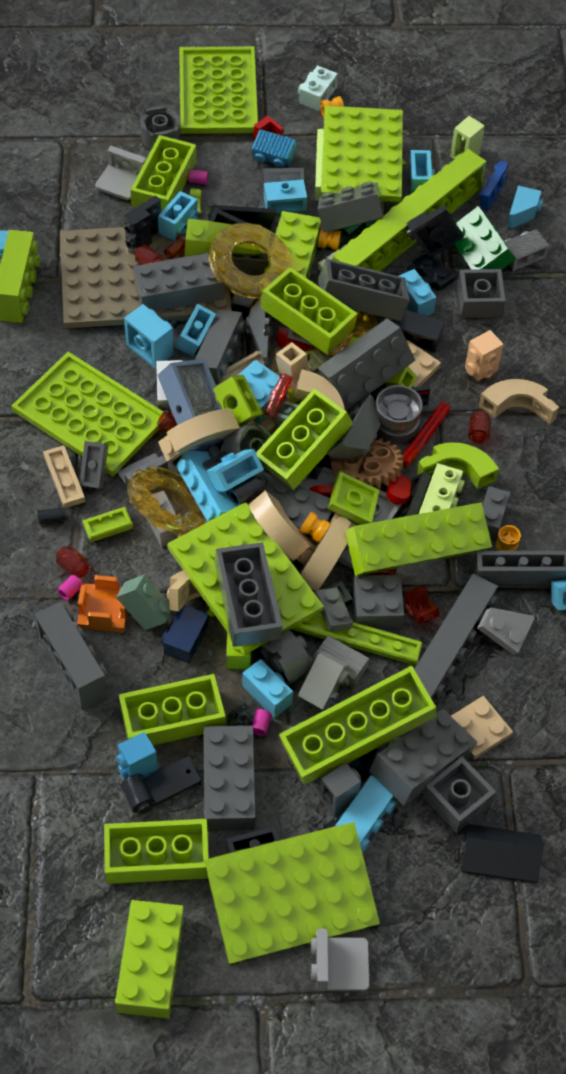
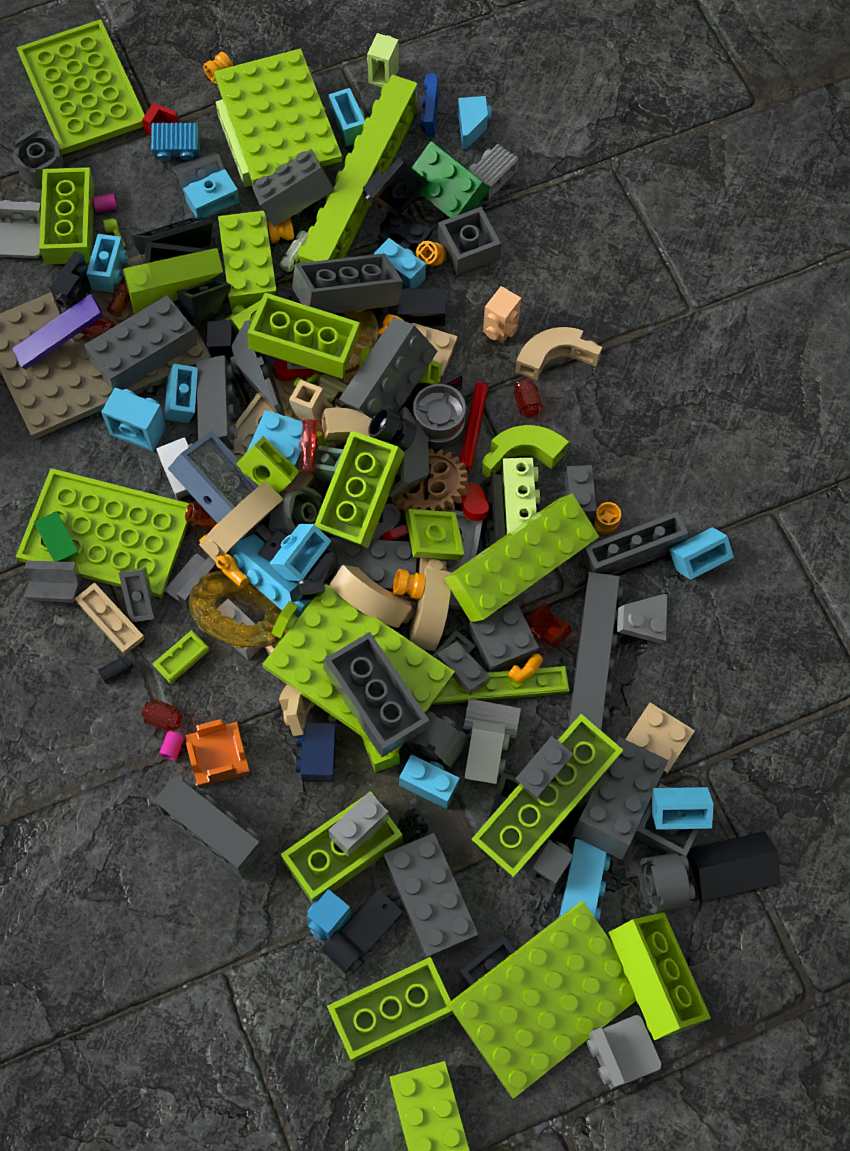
camera: 20 degrees left, 10 degrees up
sand green brick [116,574,172,630] -> none
clear yellow plate [209,223,292,299] -> none
dark pink hinge [251,709,272,737] -> none
light aqua brick [298,66,338,111] -> none
none -> tile [12,294,104,370]
none -> flat silver panel [24,560,82,603]
none -> green tile [34,511,80,562]
none -> light orange arm [216,554,249,588]
none -> lime plate [271,601,298,638]
none -> black plate [289,579,325,602]
none -> light grey brick [328,792,389,857]
none -> black wheel [368,407,417,452]
none -> light orange wheel [416,241,447,266]
none -> light orange arm [508,653,543,683]
none -> dark grey brick [515,736,573,800]
none -> lime brick [608,912,711,1040]
none -> dark grey brick [639,853,695,913]
none -> medium azure brick [652,787,714,829]

